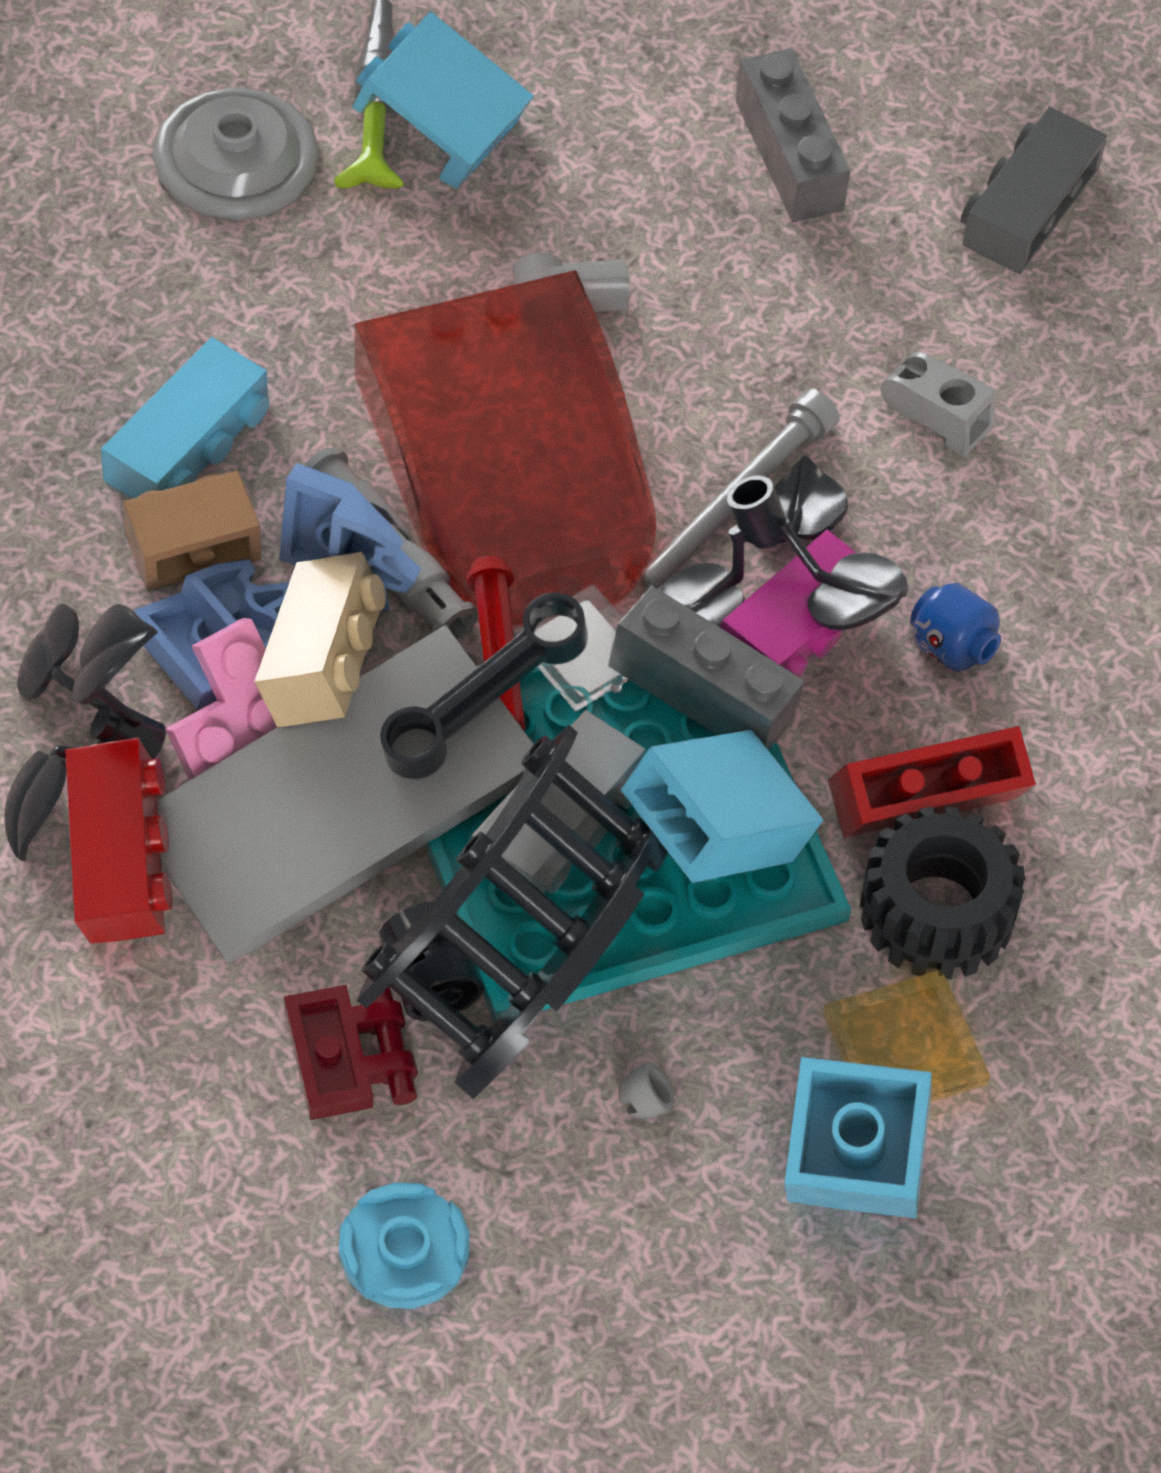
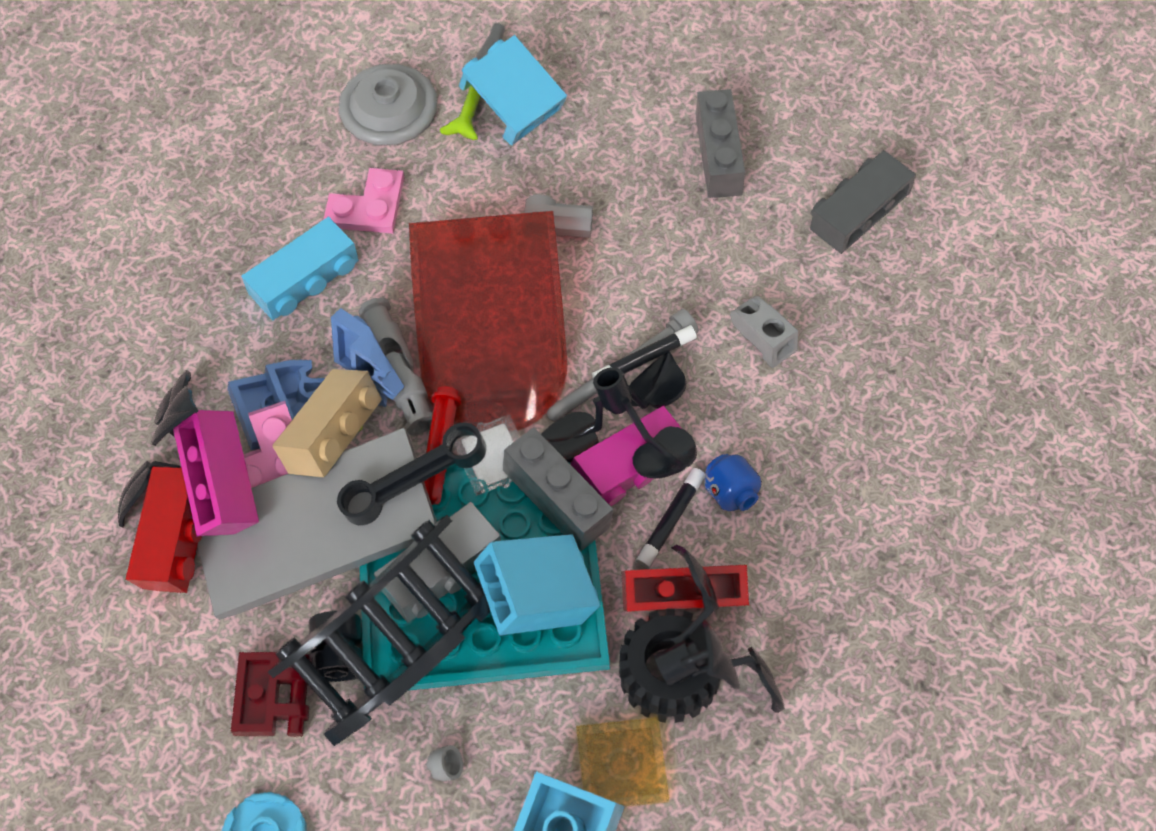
camera: 20 degrees right, 5 degrees up
medium nougat brick [123,470,261,592] -> none
none -> dark pink brick [173,410,259,536]
none -> bright pink plate [323,168,404,234]
none -> black bar [592,325,697,379]
none -> black bar [635,468,706,569]
none -> black plant [654,545,785,713]

